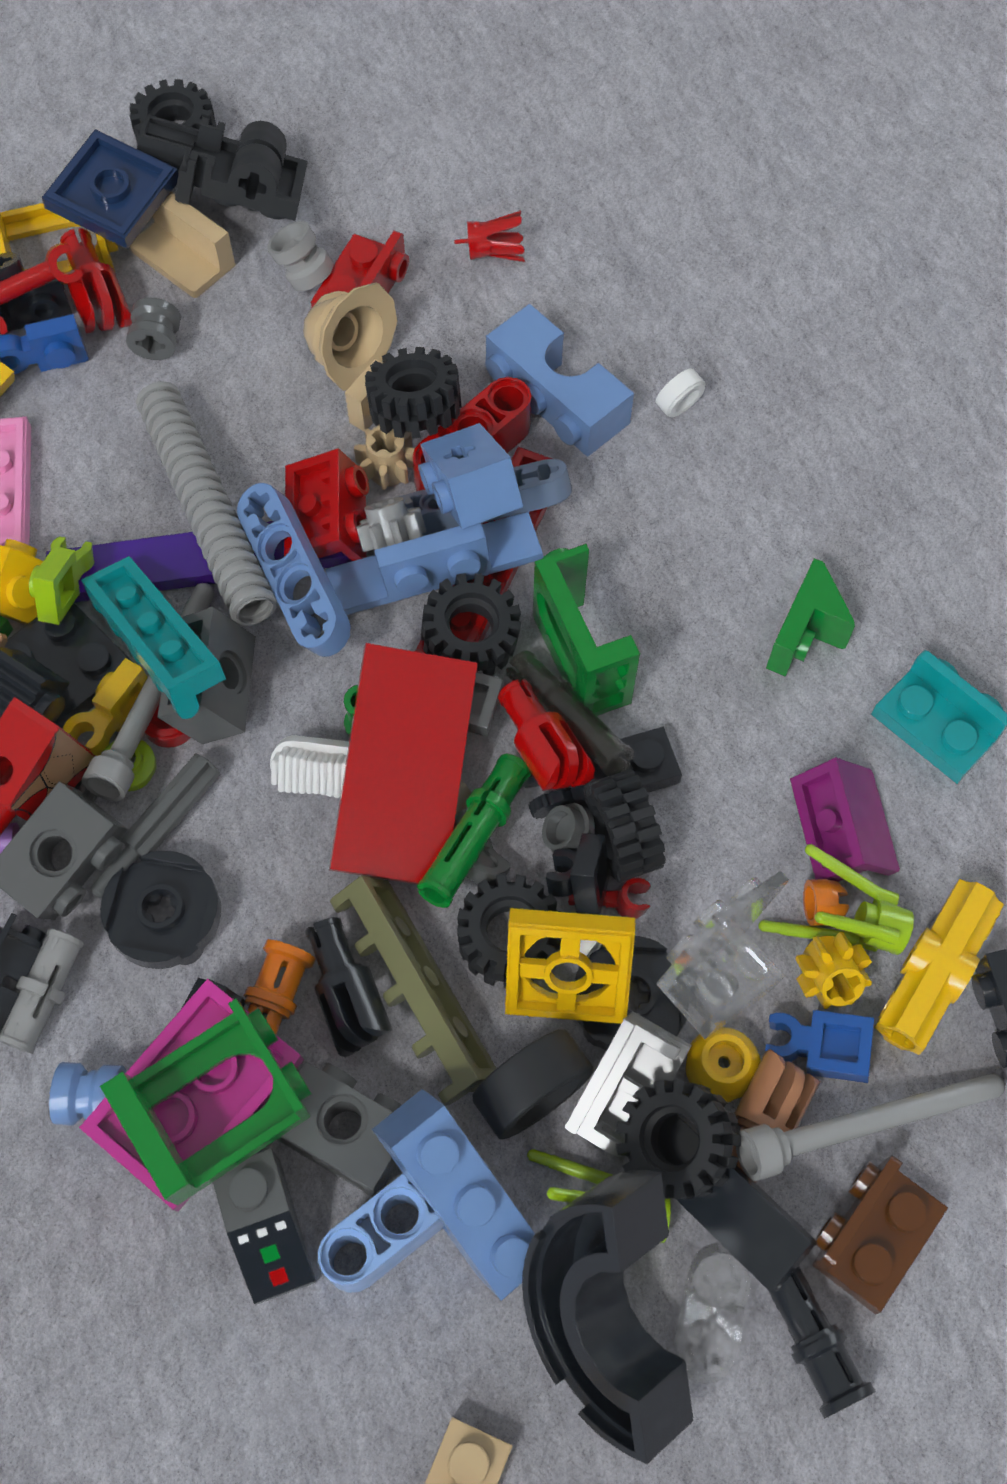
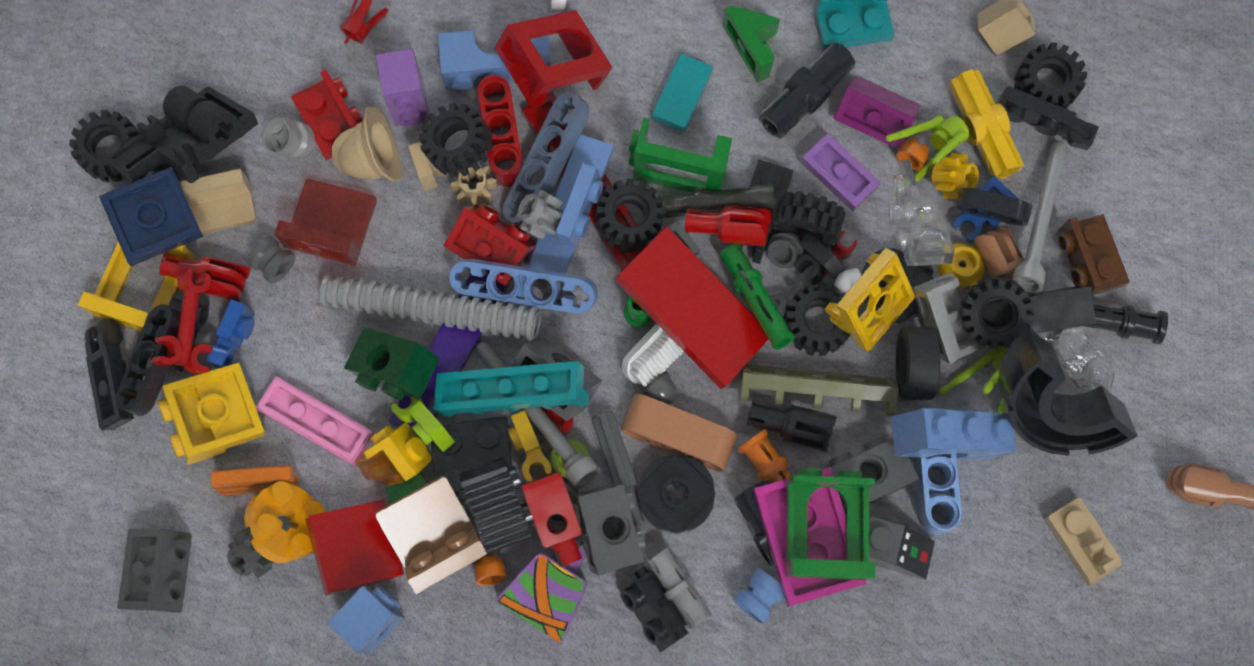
camera: 55 degrees left, 10 degrees up
medium blue brick [418,423,523,529] -> none
none -> clear red bracket [274,179,377,266]
none -> dark green brick [344,327,440,400]
none -> medium lavender brick [376,48,430,126]
none -> red panel [494,10,613,107]
none -> nougat beam [620,394,738,472]
none -> dark grey hinge [643,374,677,405]
none -> teal tile [652,53,713,133]
none -> black piece [759,42,856,139]
none -> medium lavender plate [800,133,881,211]
none -> black beam [957,188,1033,226]

